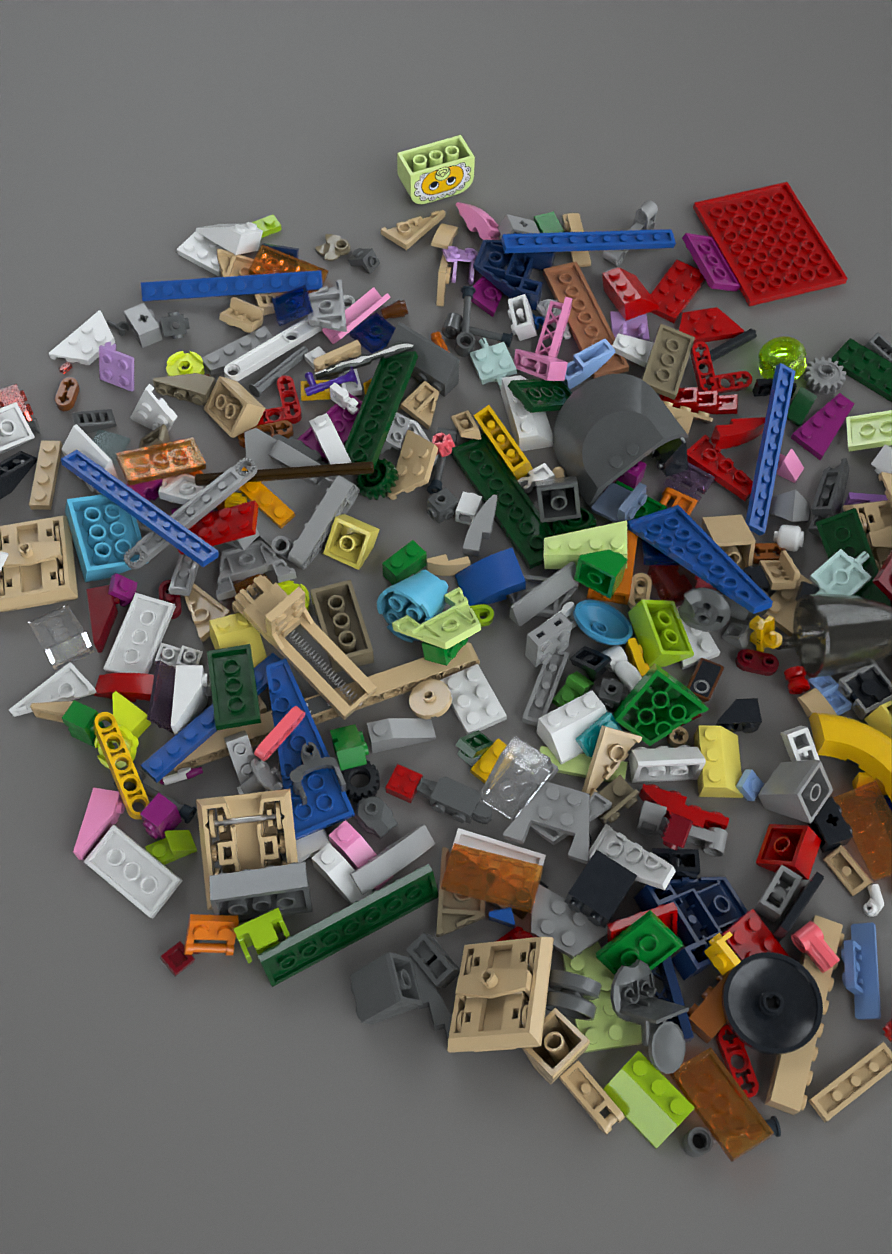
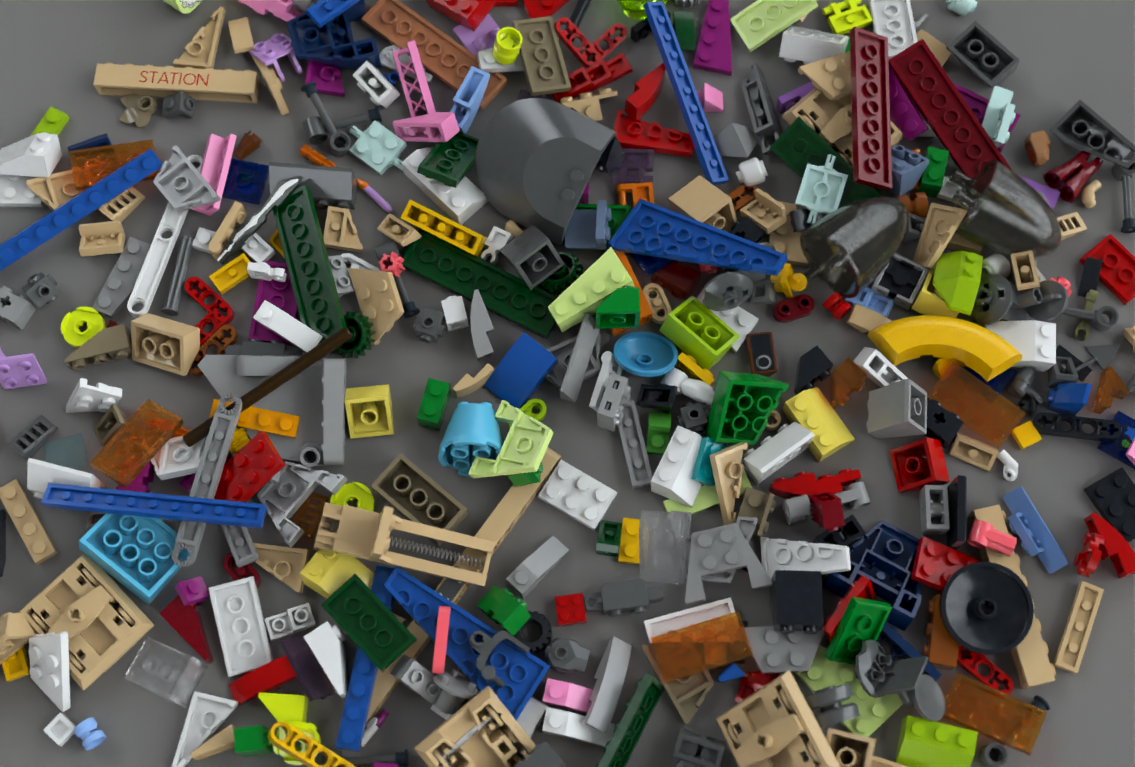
camera: 30 degrees left, 10 degrees up
clear blue tile [272,285,313,326] -> none
dark purple piece [304,366,358,396] -> none
tan plate [409,679,452,720] -> none
yellow bracket [704,931,741,976] -> none
light blue plate [736,769,764,801] -> none
none -> tan brick [93,62,261,103]
none -> lavender piece [356,178,393,213]
none -> neon yellow wheel [492,27,523,65]
none -> clear orange slope [830,357,867,409]

